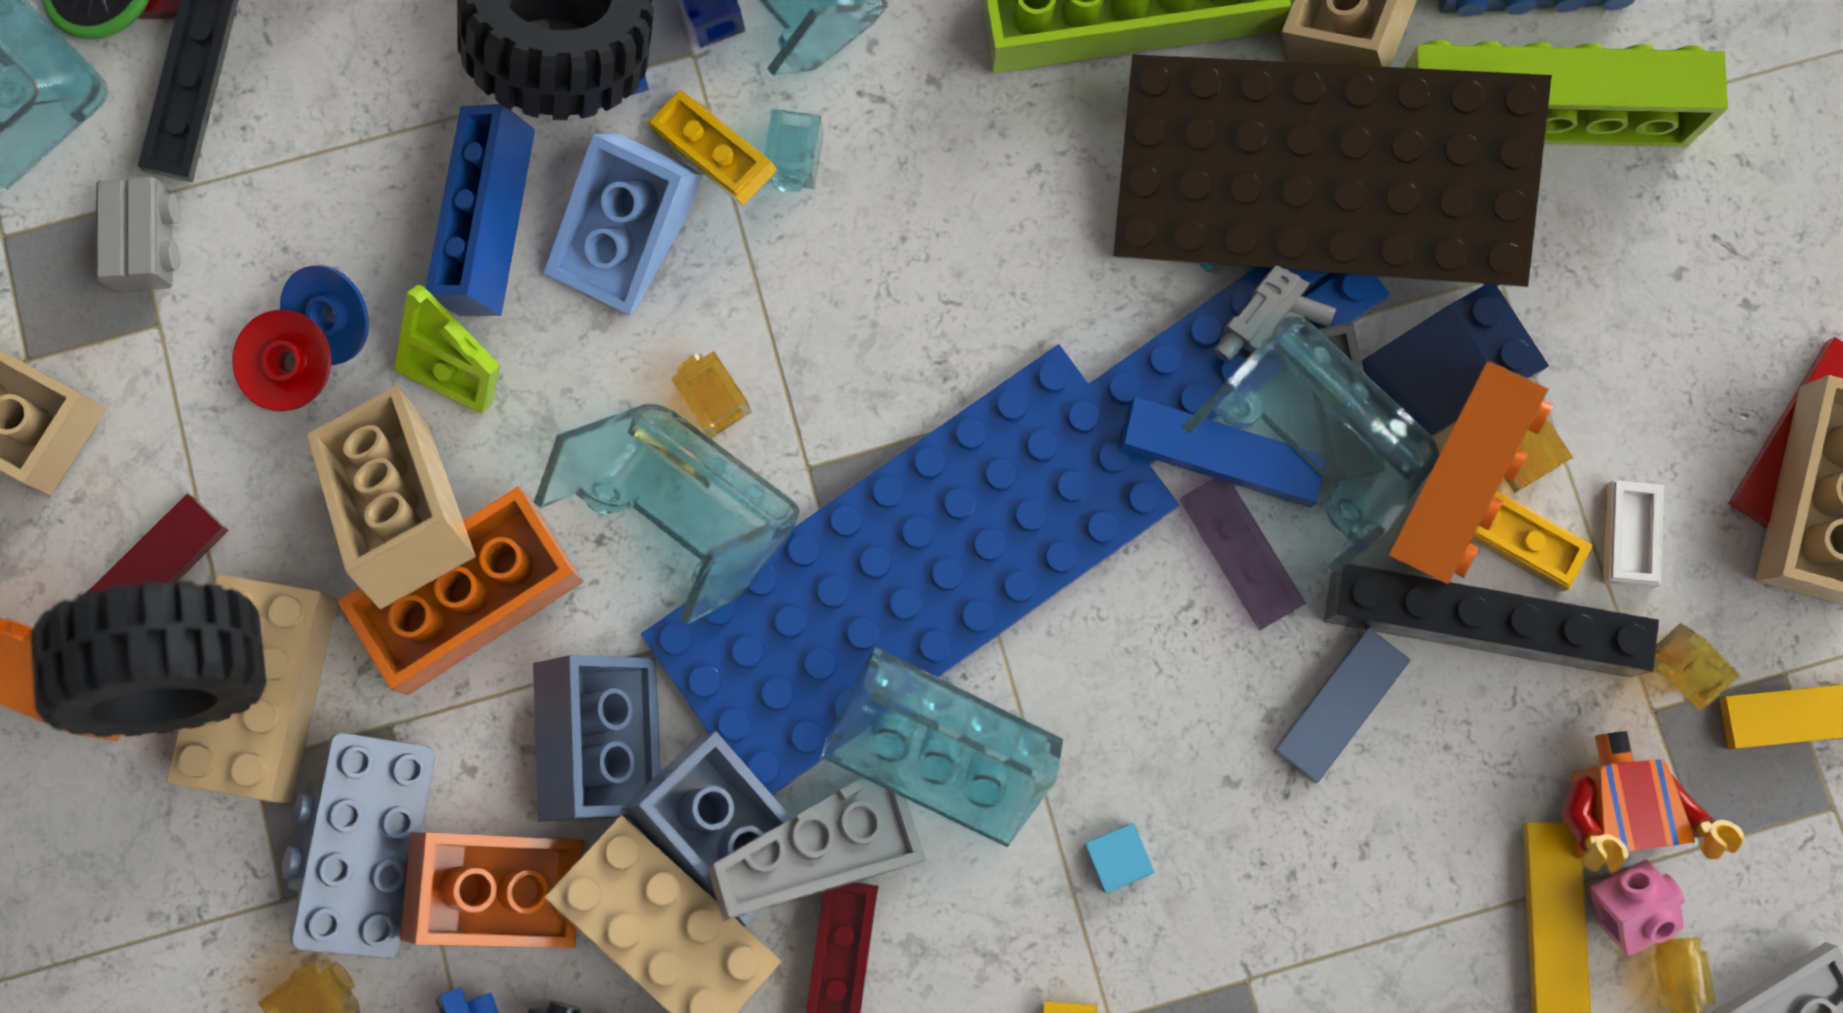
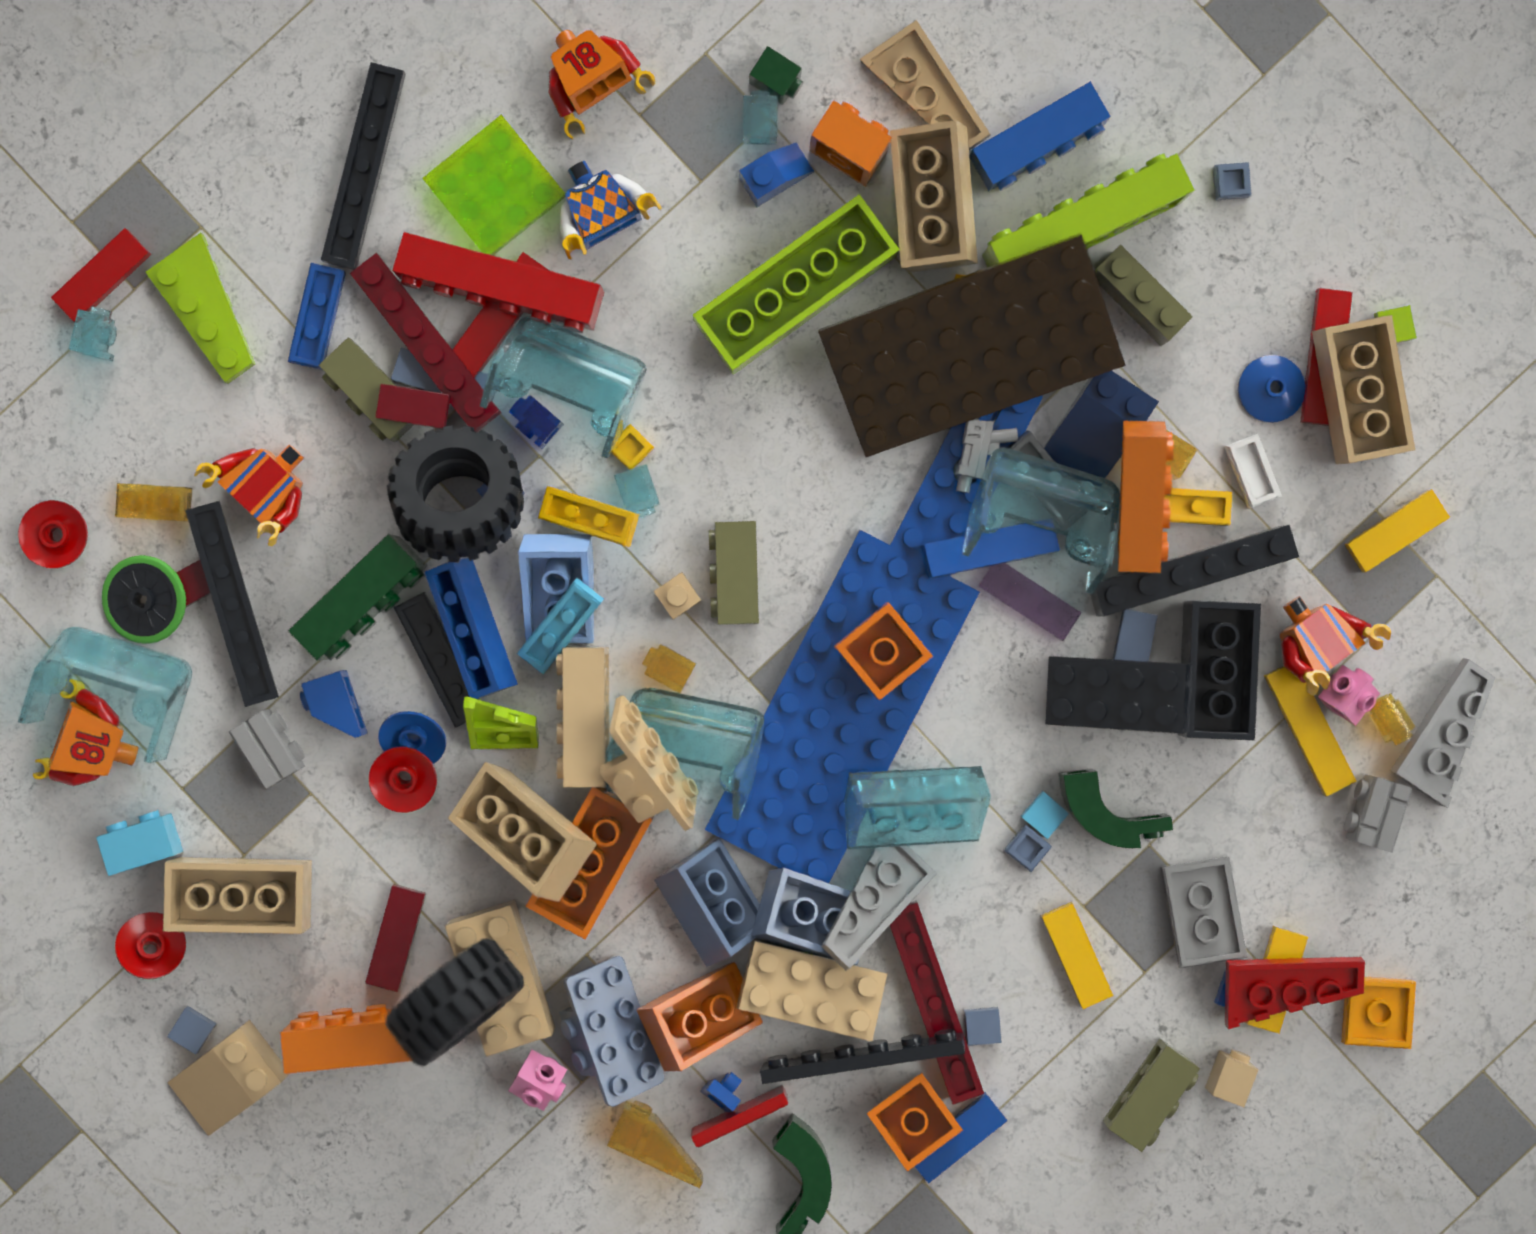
camera: 30 degrees left, 10 degrees up
clear yellow brick [1653,623,1741,712] -> none
none -> dark green brick [288,534,428,661]
none -> blue slope [300,670,368,738]
none -> black tile [393,592,480,728]
none -> bright pink brick [508,1050,567,1111]
none -> medium azure tile [517,578,604,674]
none -> tan brick [556,647,609,787]
none -> tan bracket [600,695,698,831]
none -> yellow tile [607,424,655,472]
none -> tan brick [654,572,702,620]
none -> olive brick [709,521,759,625]
none -> orange brick [834,603,933,700]
none -> sand blue tile [1004,824,1052,872]
none -> black brick [1045,656,1193,734]
none -> dark green arch [1058,769,1173,849]
none -> olive brick [1094,244,1193,346]
none -> black brick [1178,601,1261,741]
none -> sand blue tile [1213,162,1252,201]
none -> blue dish [1238,355,1306,423]

